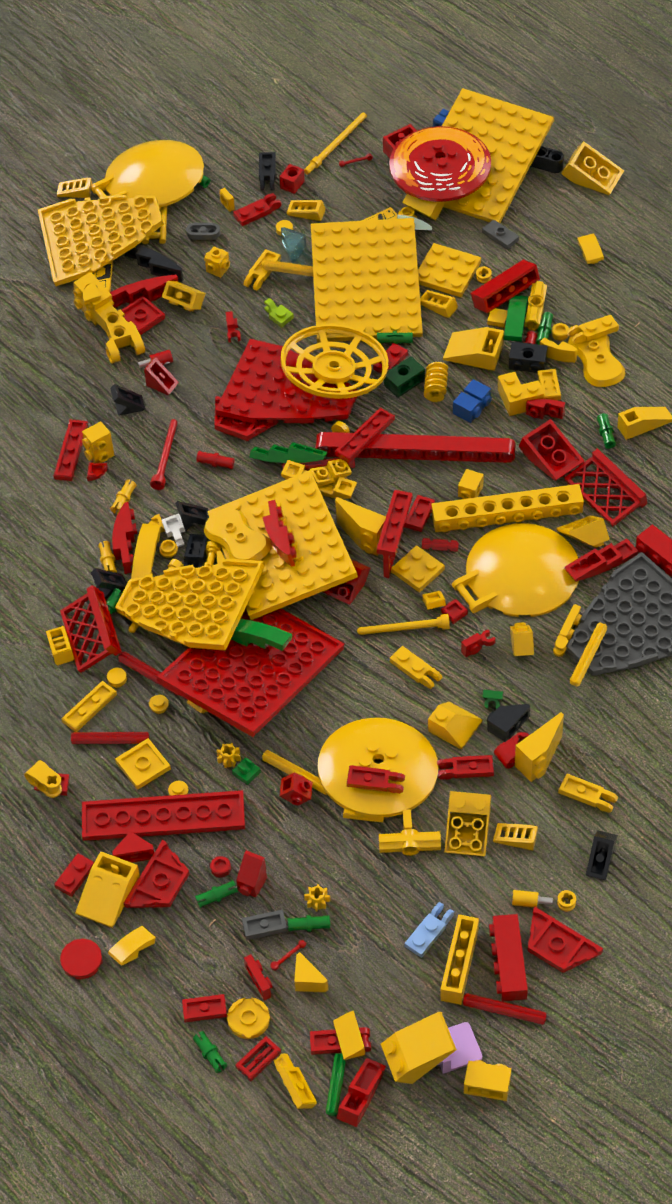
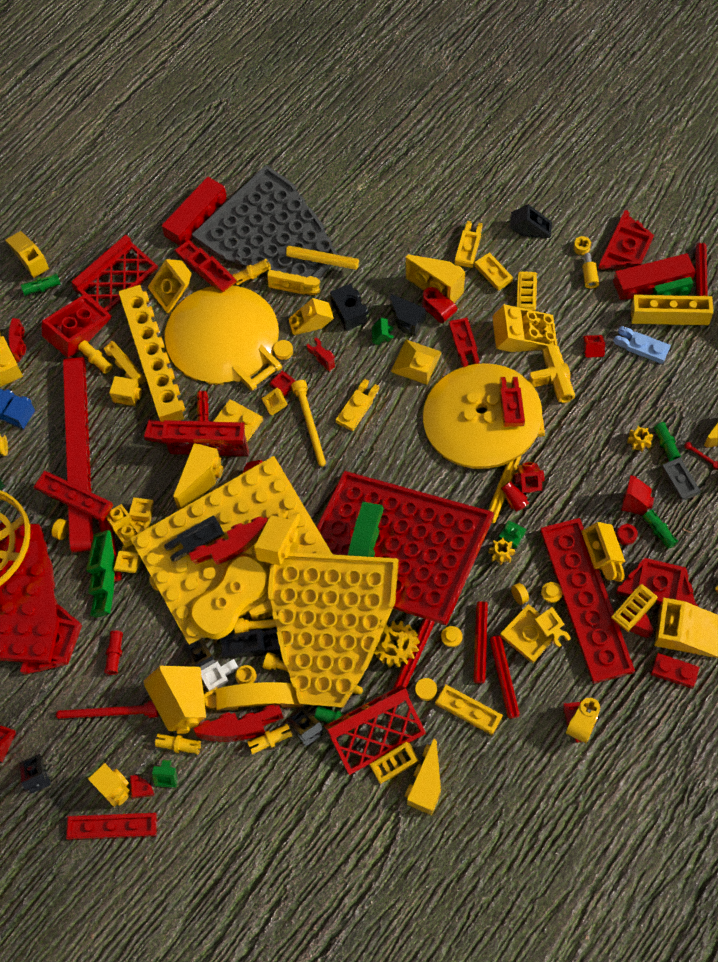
camera: 100 degrees left, 10 degrees up
none -> yellow pin [78,340,113,374]
none -> yellow hinge [104,341,146,385]
none -> yellow slope [144,666,206,734]
none -> green tile [152,760,178,788]
none -> black hinge [164,515,225,562]
none -> yellow pin [233,259,271,285]
none -> yellow hinge [254,509,300,566]
none -> yellow tile [274,340,293,360]
none -> black brick [330,283,369,331]
none -> yellow gear [374,621,420,667]
none -> yellow slope [405,739,441,815]
none -> red axle [474,601,488,684]
none -> yellow plate [475,252,513,291]
none -> red cone [501,481,529,512]
none -> yellow tile [511,583,529,605]
none -> yellow plate [534,607,570,647]
none -> yellow hinge [582,522,625,582]
none -> red slope [583,335,605,358]
none -> yellow slope [611,584,658,632]
none -> green plate [652,277,693,296]

